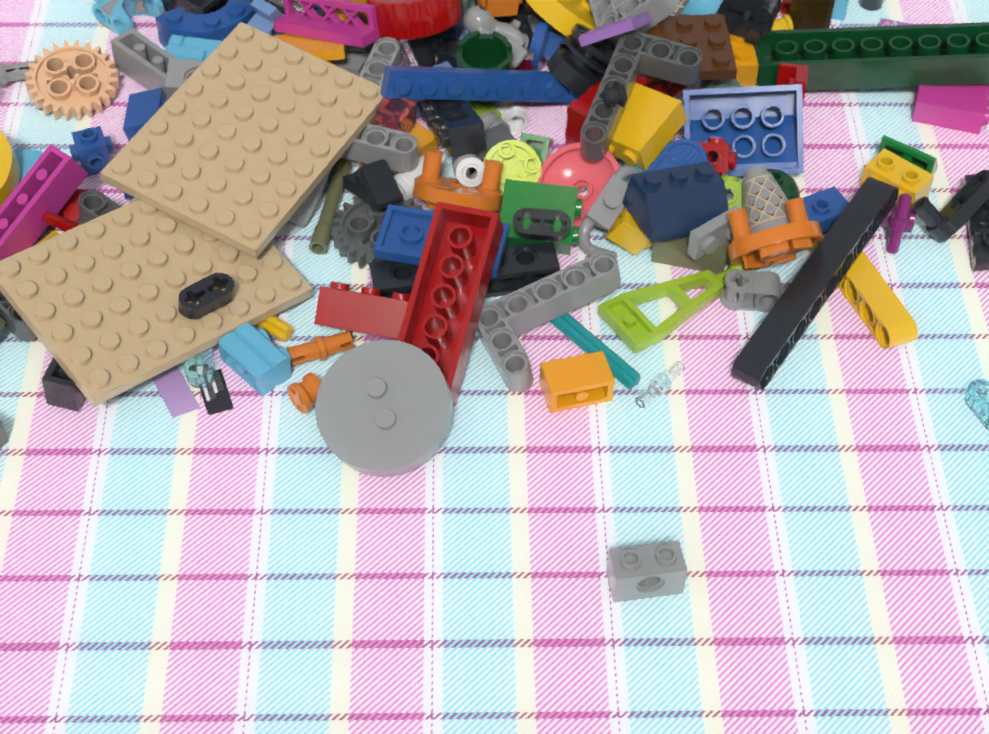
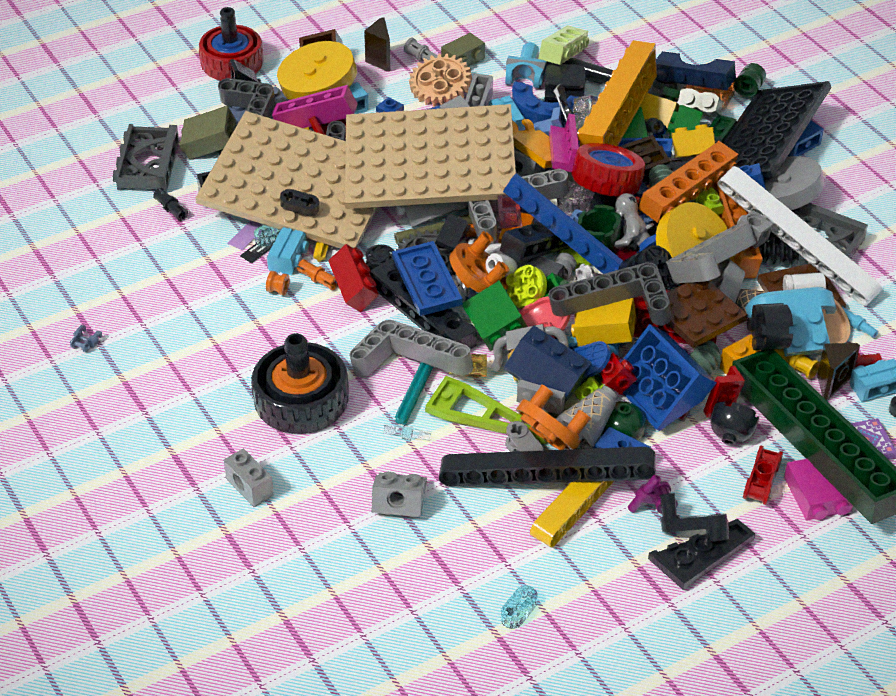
camera: 60 degrees right, 5 degrees down
light grey brick [315,340,453,477] -> none
red brick [397,201,504,406] -> none
black beam [513,208,571,242] -> none
light orange brick [539,351,615,413] -> none
medium lavender tile [578,11,653,47] -> none
black piece [602,80,627,107] -> none
yellow brick [860,148,934,208] -> none
green slope [878,135,938,175] -> none
none -> sand blue piece [70,325,102,352]
none -> black pin [153,188,188,221]
none -> black wheel [251,333,349,434]
none -> black wheel [366,244,395,273]
none -> light grey brick [371,471,427,517]
none -> olive brick [441,32,485,67]
none -> black cylinder [710,402,759,445]
none -> red piece [743,445,784,505]

